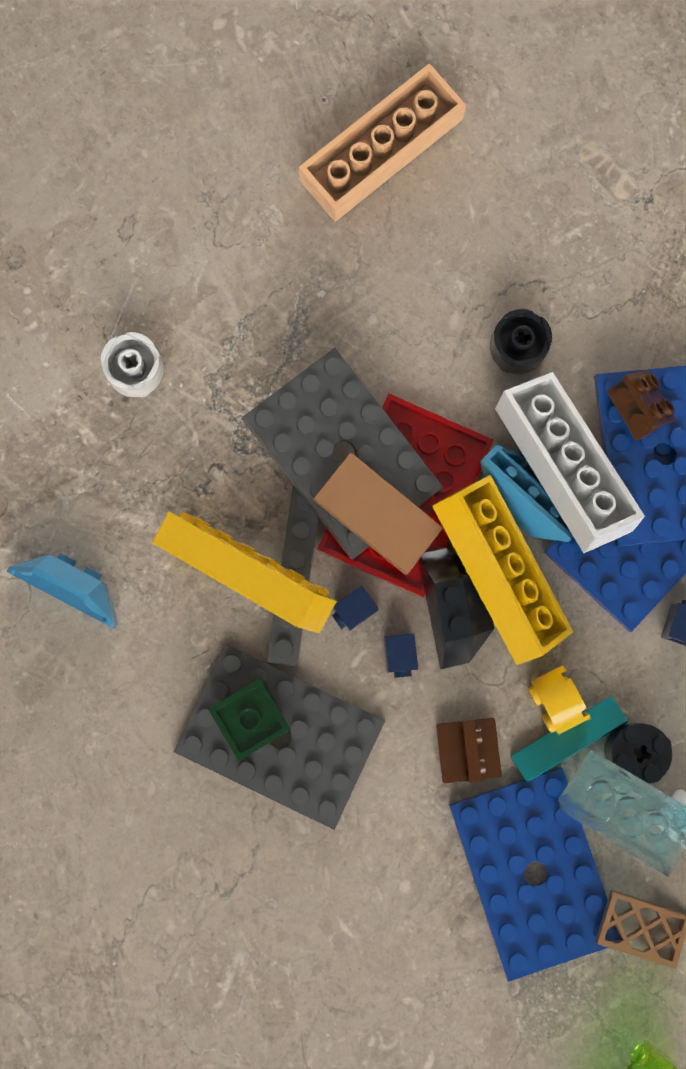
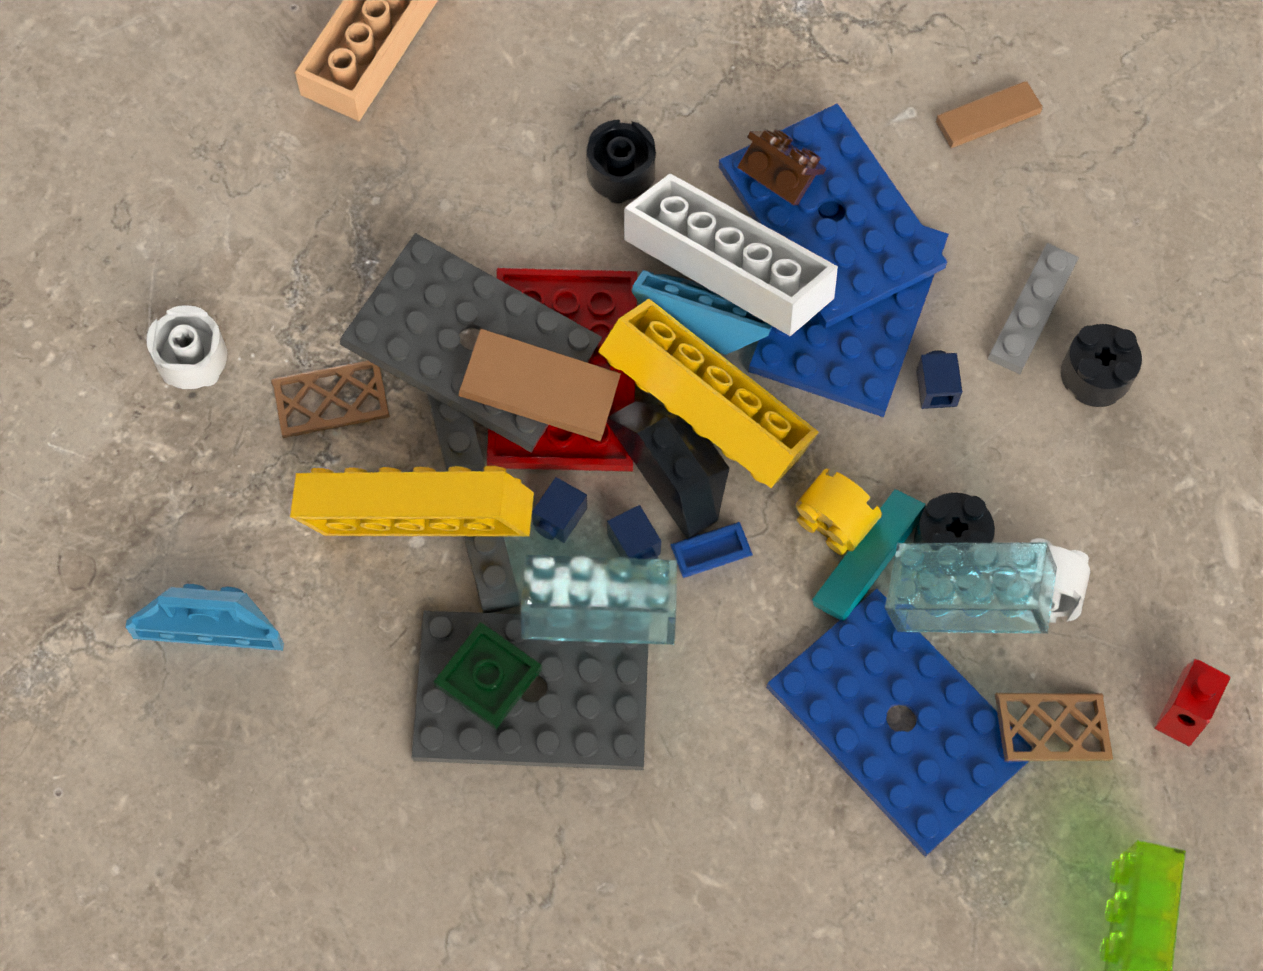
camera: 20 degrees left, 15 degrees down
reddish brown bracket [436,718,502,784] -> none
none -> medium nougat window [271,360,390,438]
none -> clear light blue brick [521,555,677,645]
none -> blue tile [670,522,753,578]

